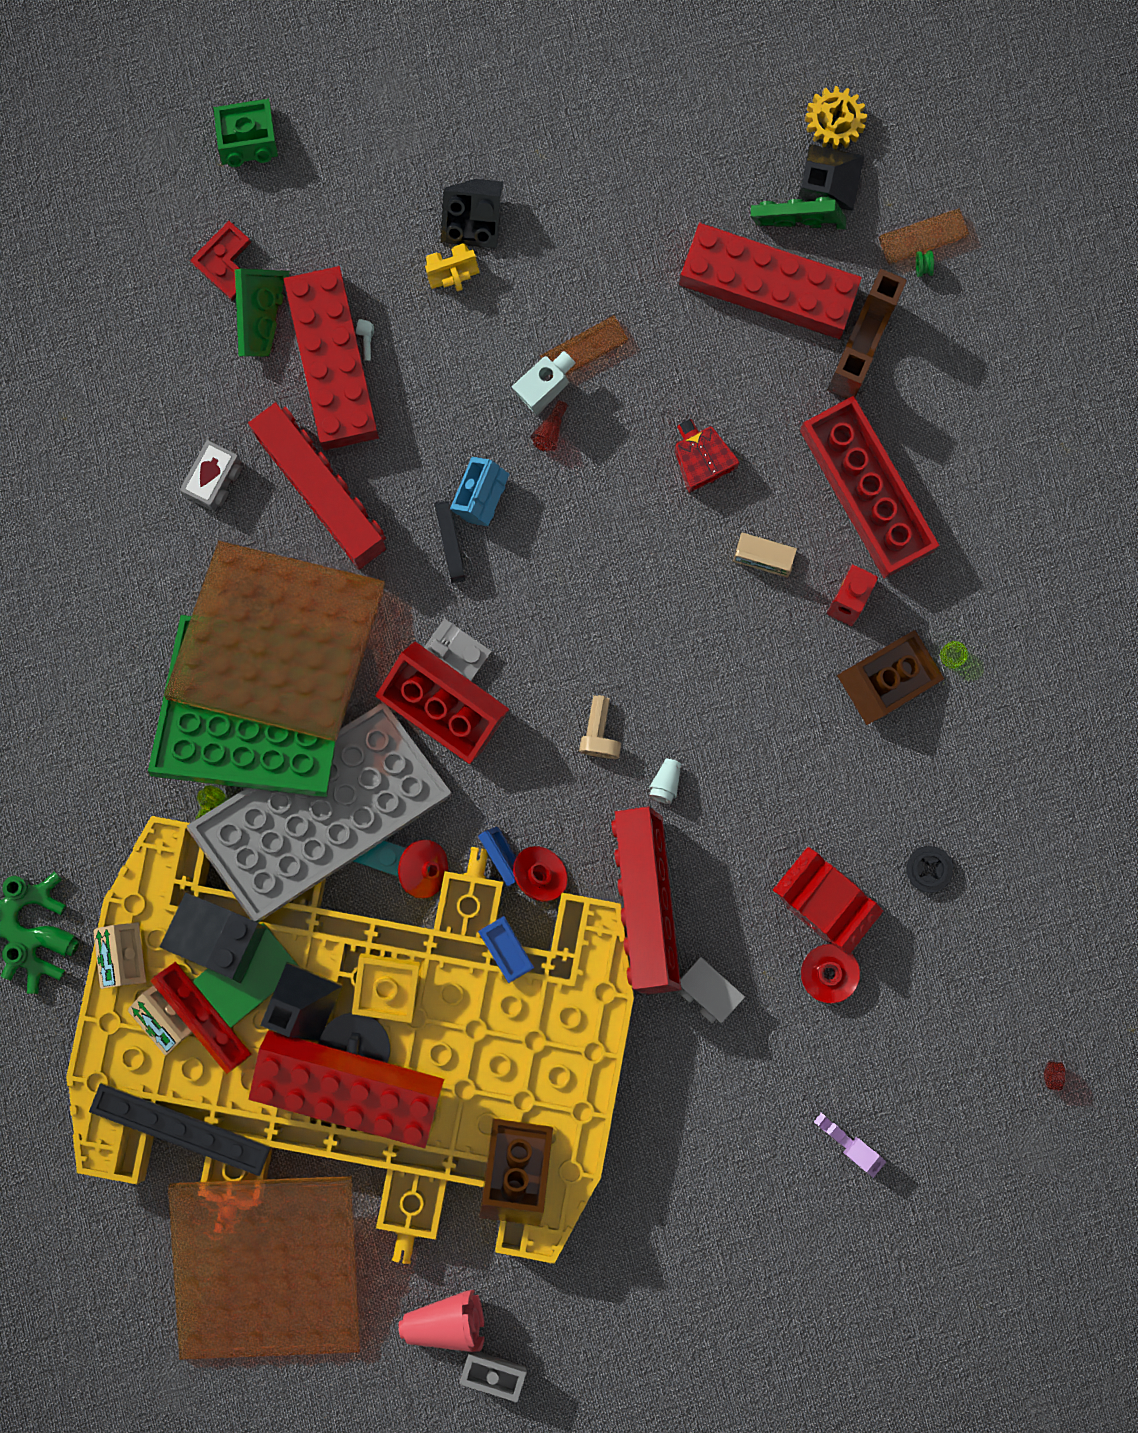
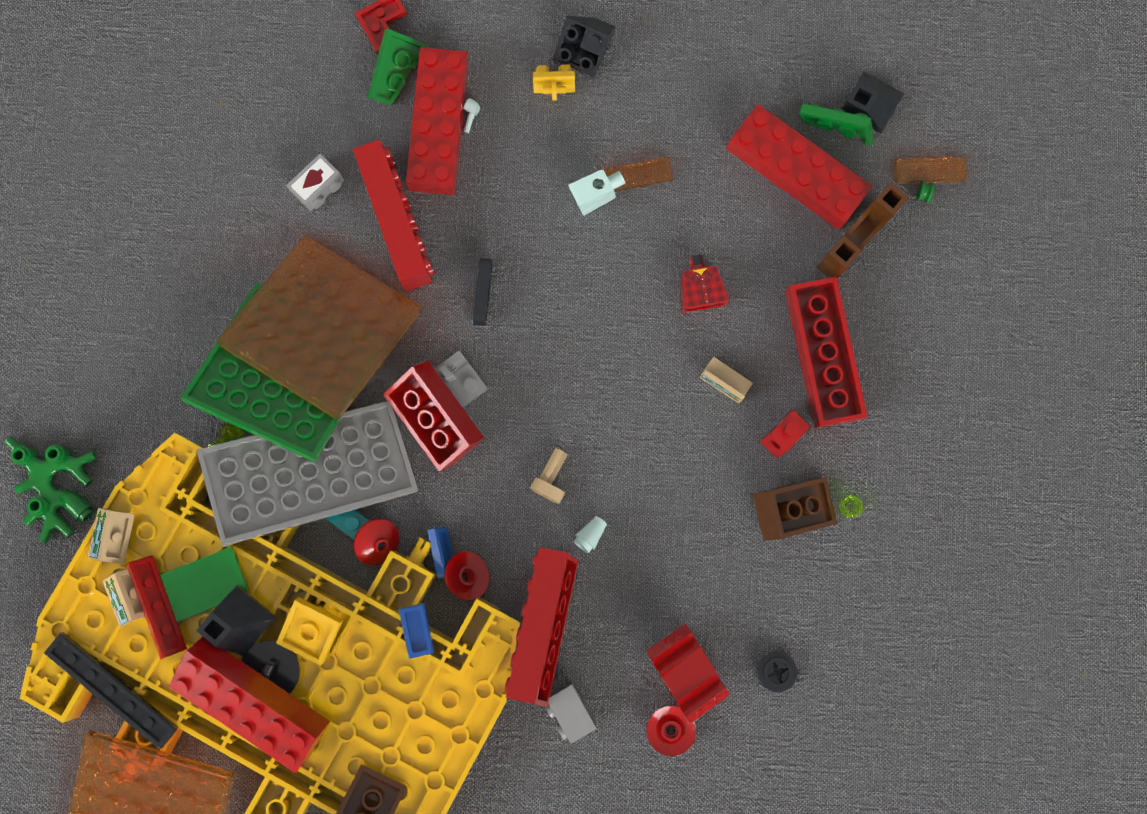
camera: 20 degrees right, 0 degrees up
black slope [160,892,266,984] -> none
dark azure brick [450,457,510,526] -> none
clear red cone [530,400,568,452] -> none
yellow gear [805,86,867,150] -> none

